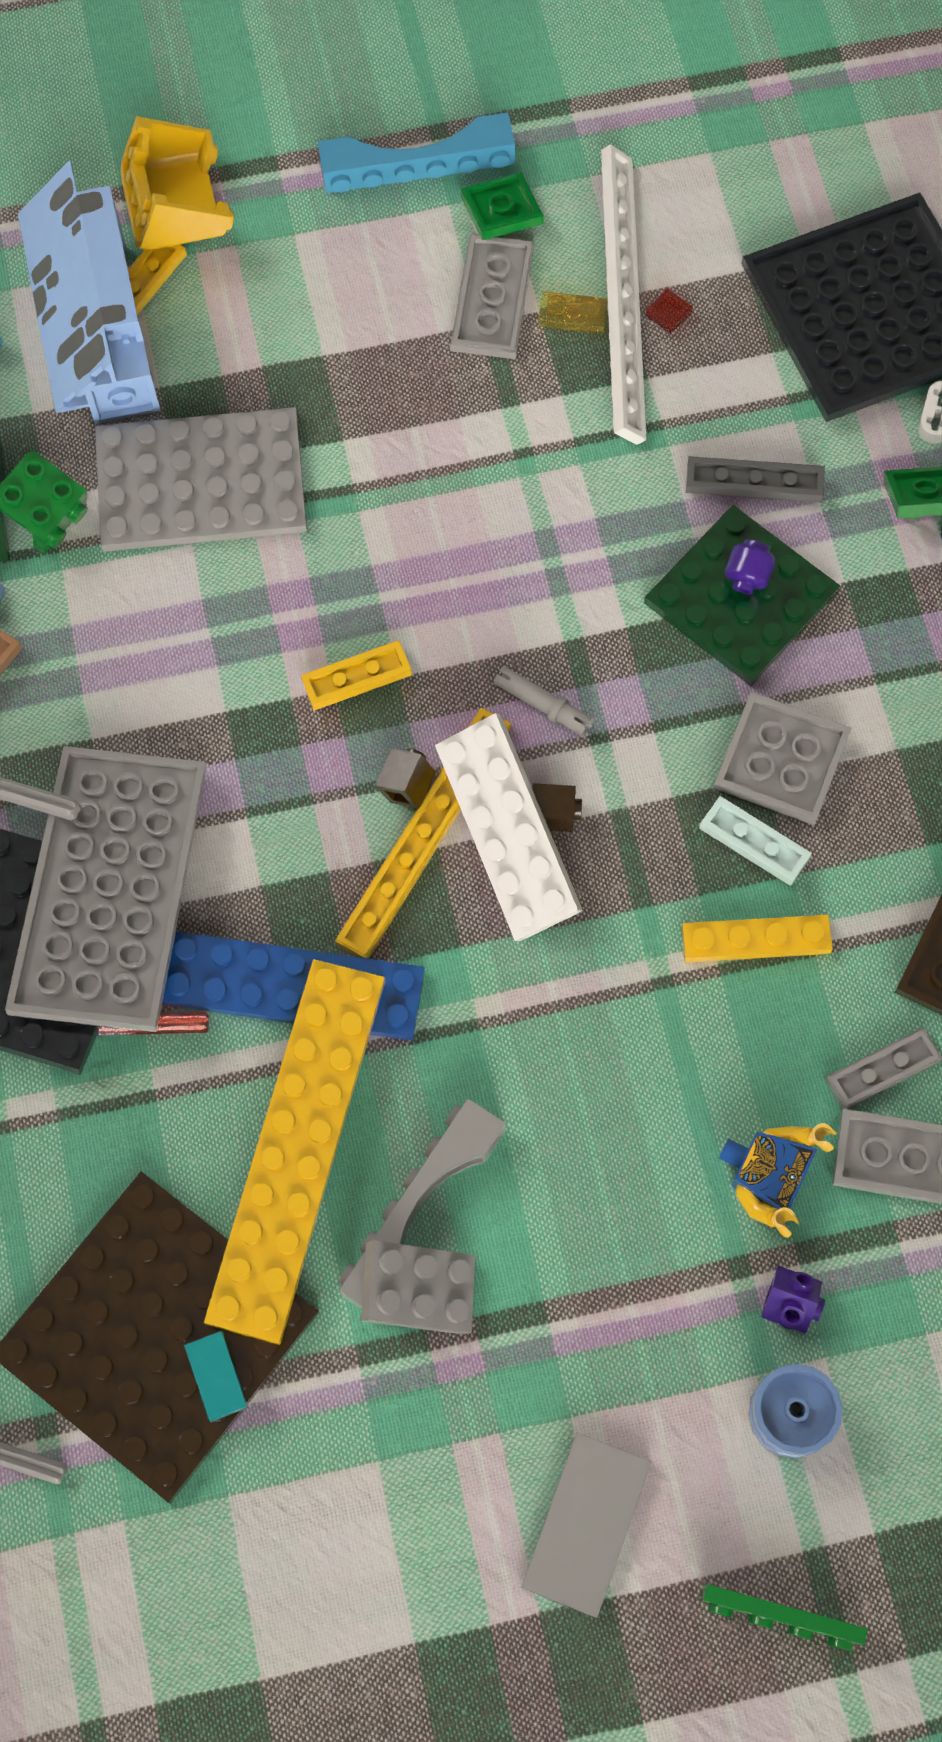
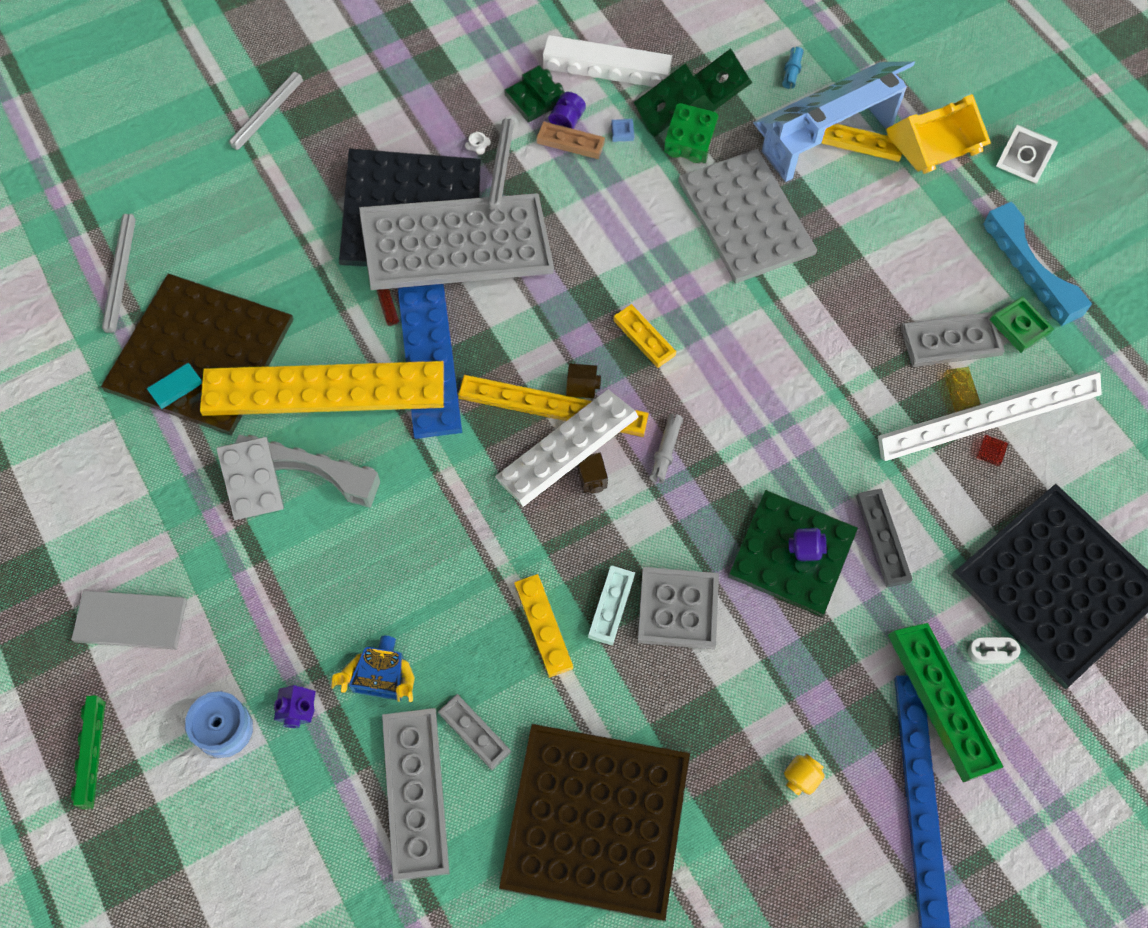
camera: 70 degrees right, 5 degrees down
none -> white slope [996,124,1058,184]

